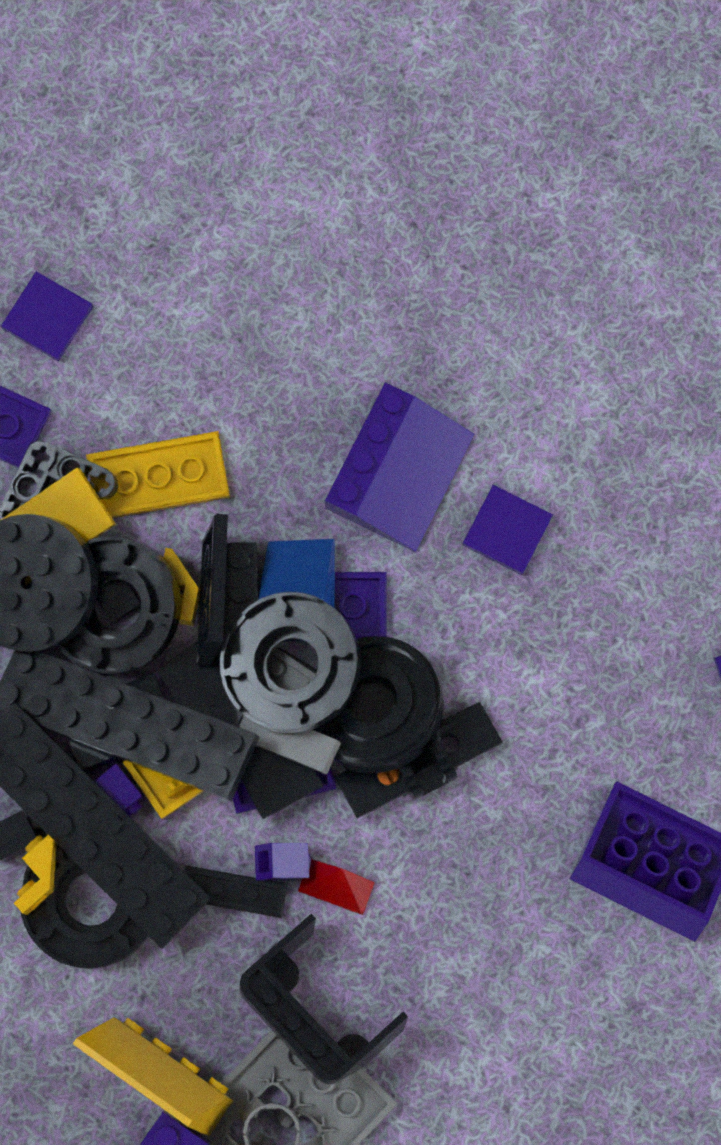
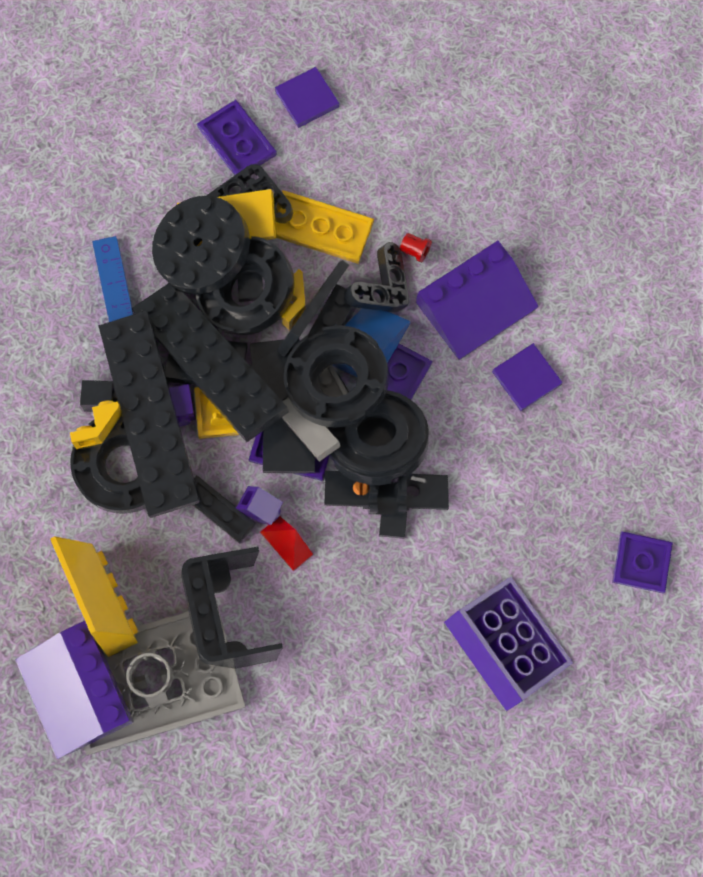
camera: 25 degrees right, 5 degrees down
none -> black beam [344,242,409,312]
none -> black tile [379,512,407,539]
none -> red bush [400,233,432,263]

